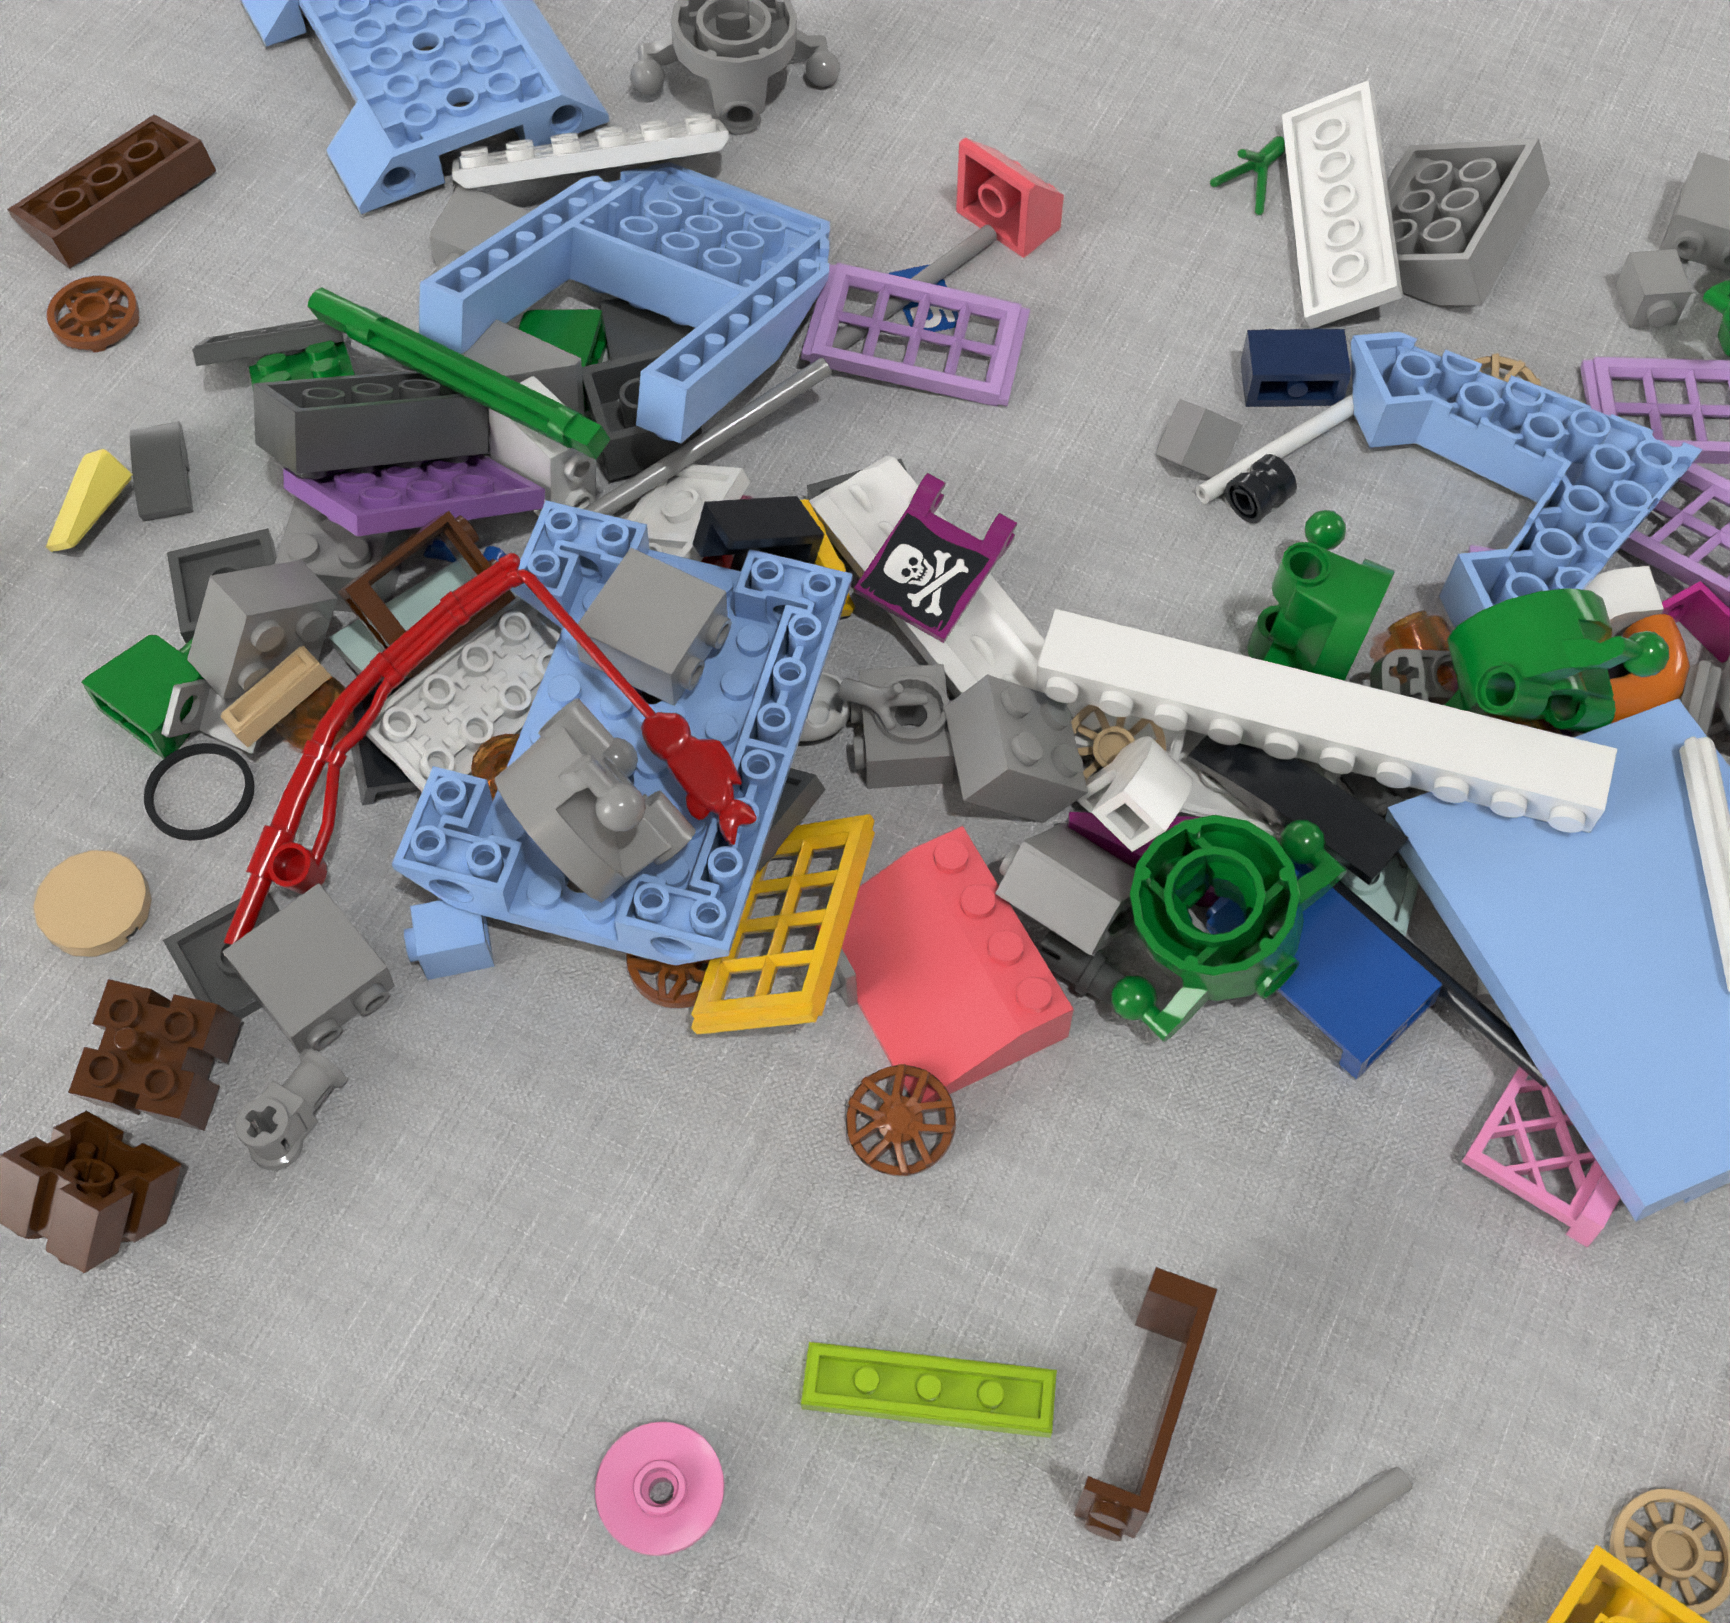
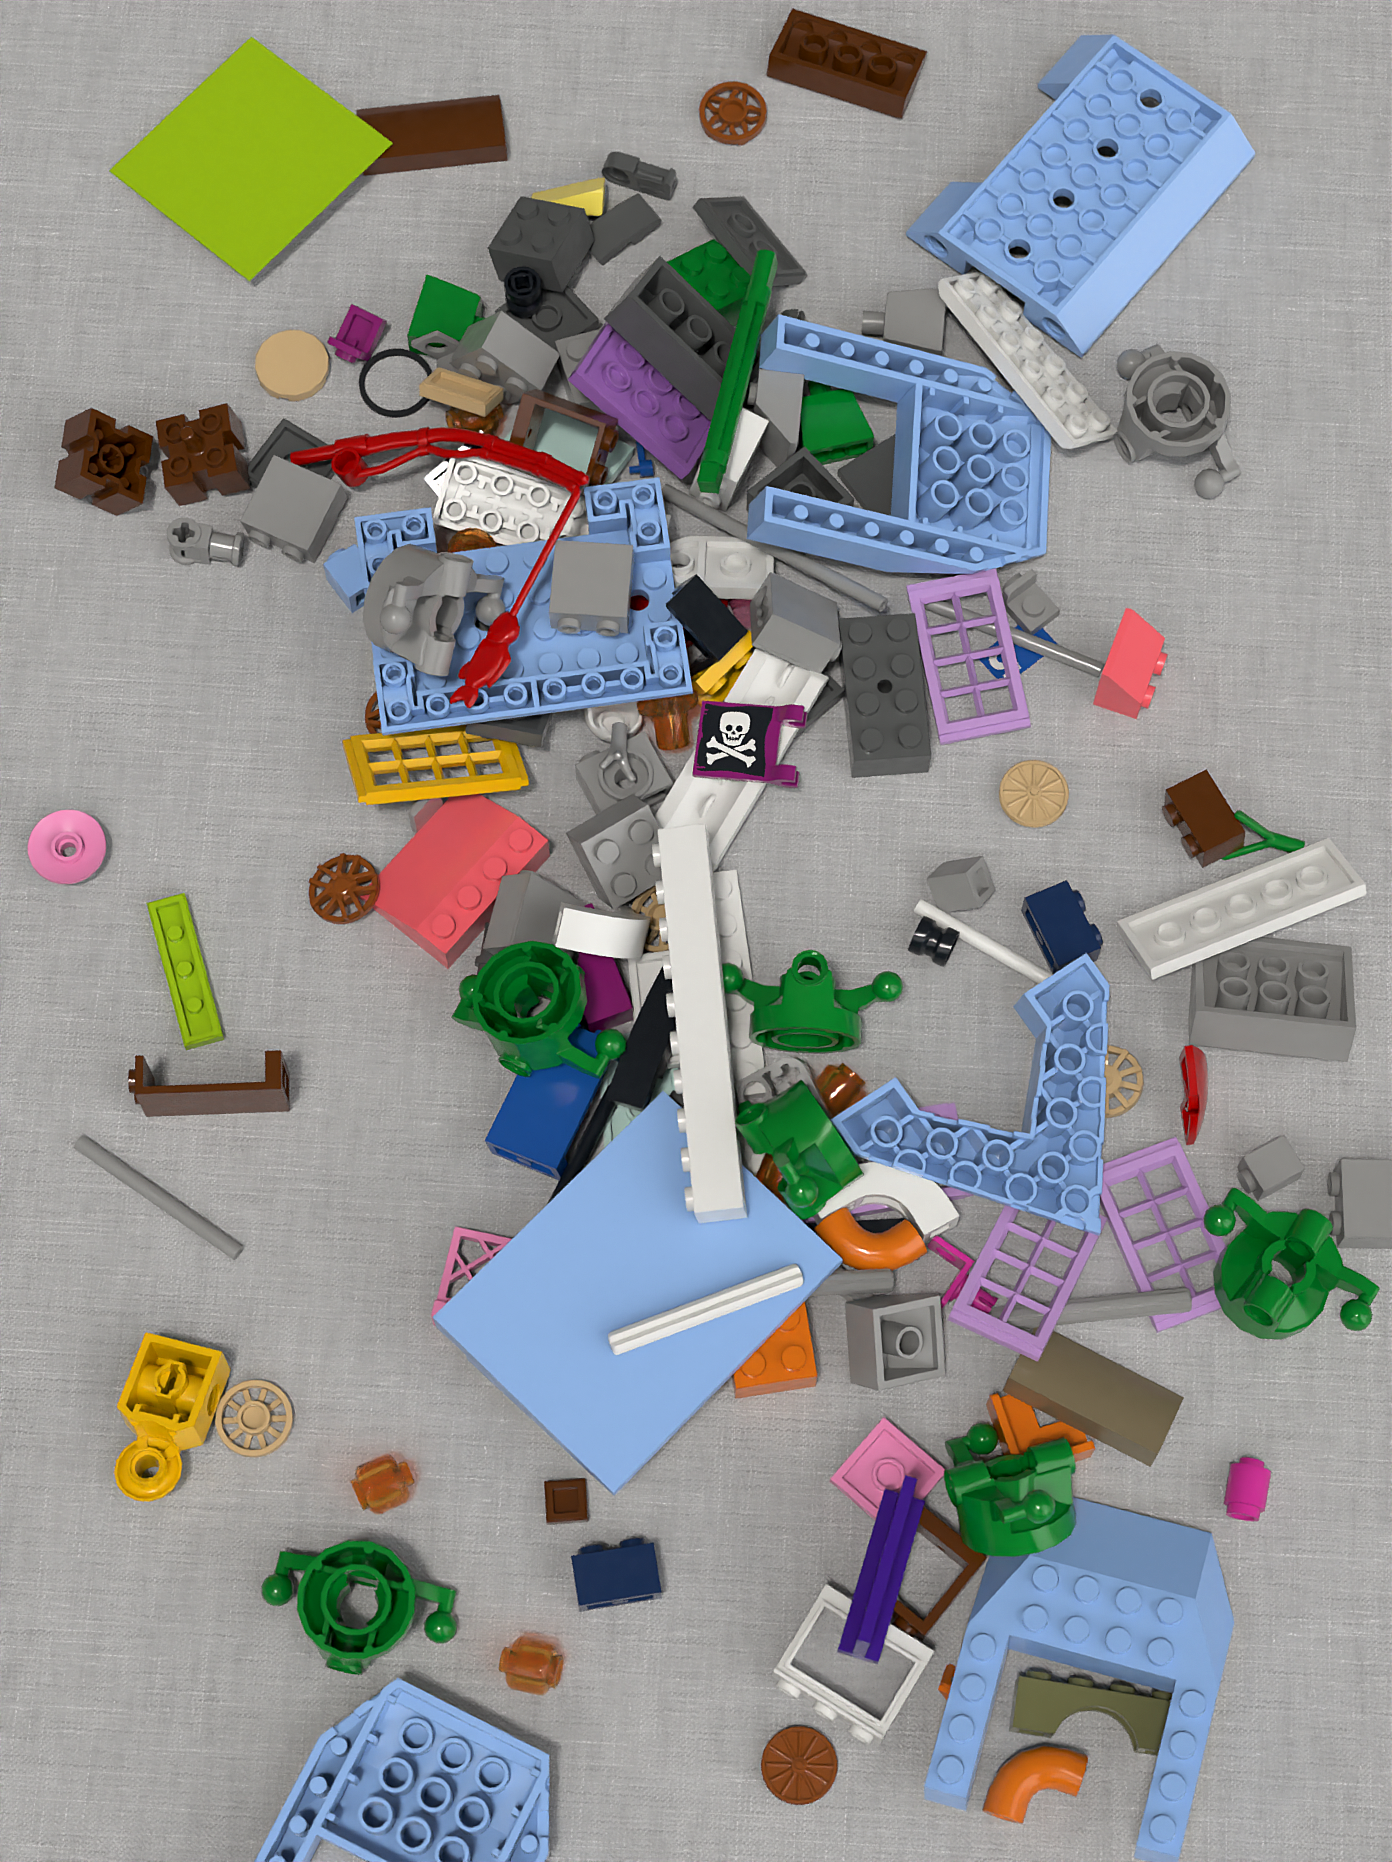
camera: 65 degrees right, 10 degrees up
none -> magenta bracket [327,304,387,364]
none -> dark grey brick [488,196,595,292]
none -> black wheel [504,266,542,318]
none -> dark grey piece [601,151,676,200]
none -> clear orange gear [637,690,699,750]
none -> light grey piece [750,572,842,674]
none -> dark grey brick [839,613,931,778]
none -> tan wheel [999,760,1069,828]
none -> light grey bracket [1002,569,1060,635]
none -> reddish brown brick [1162,769,1246,868]
none -> red brick [1179,1045,1208,1145]

